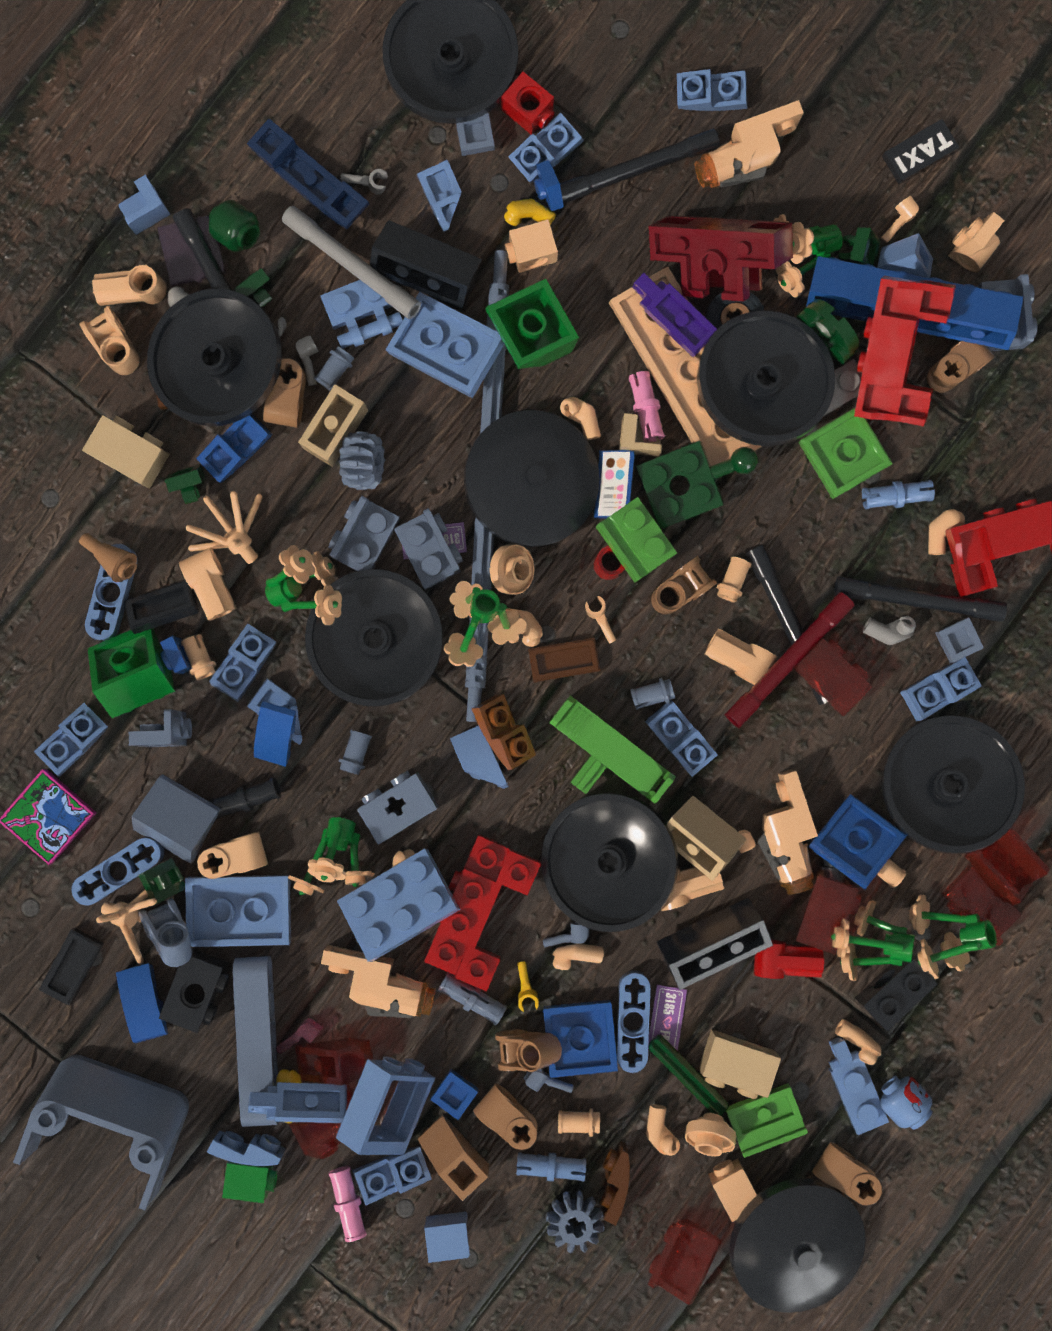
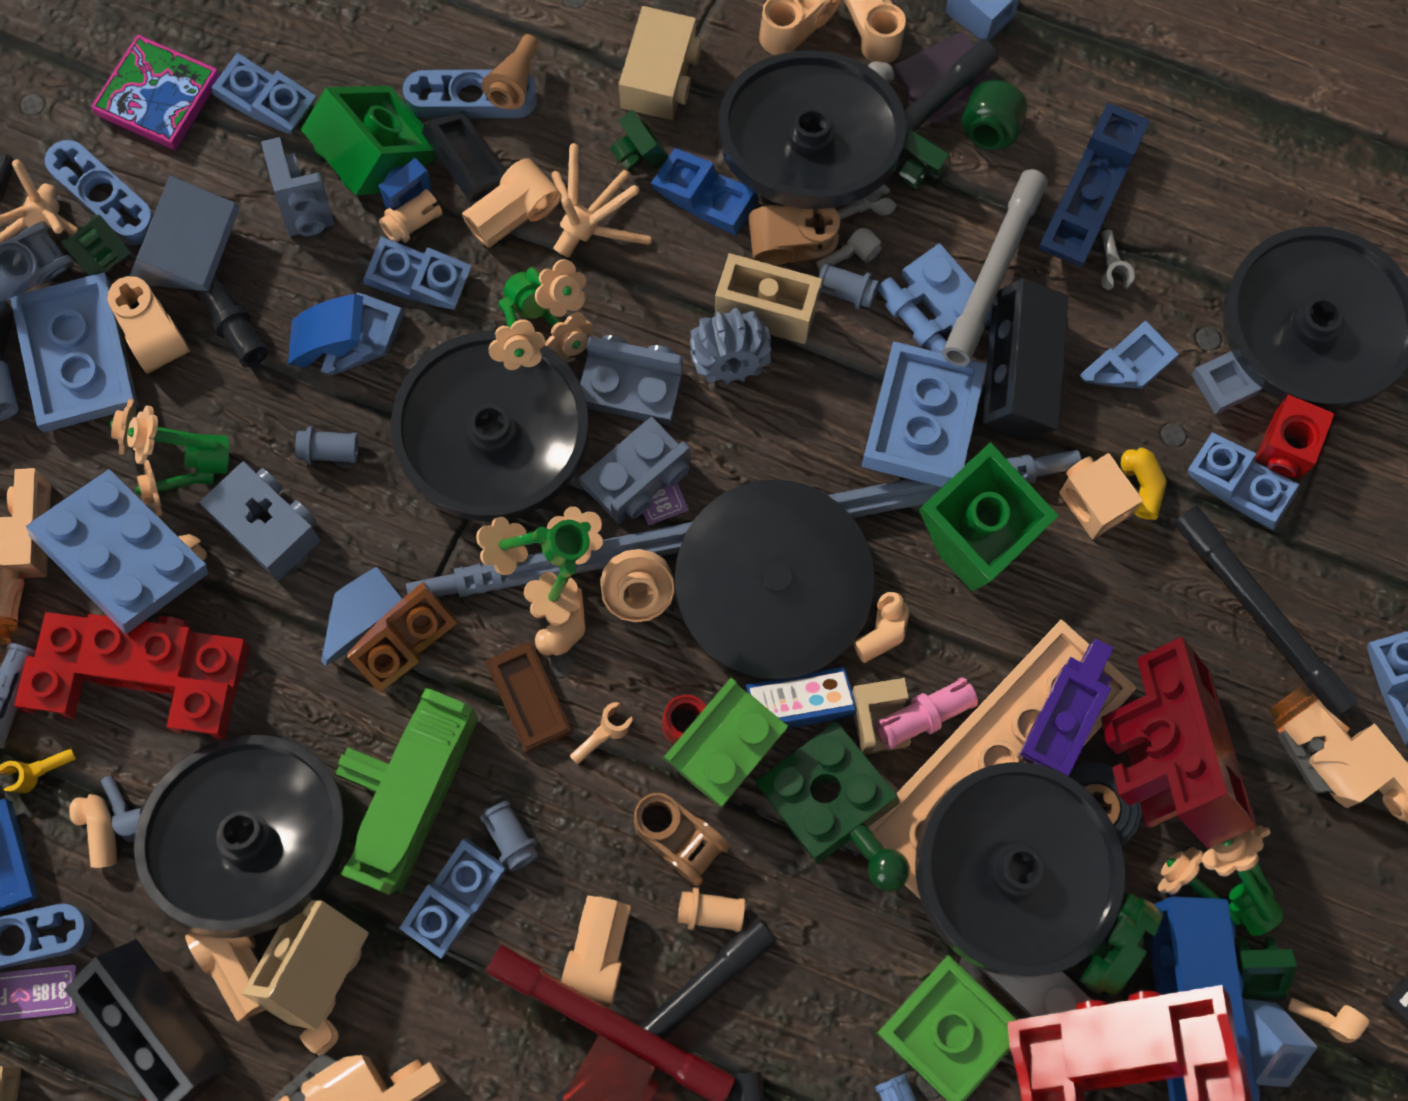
camera: 75 degrees right, 15 degrees down
blue plate [534,160,564,212] -> none

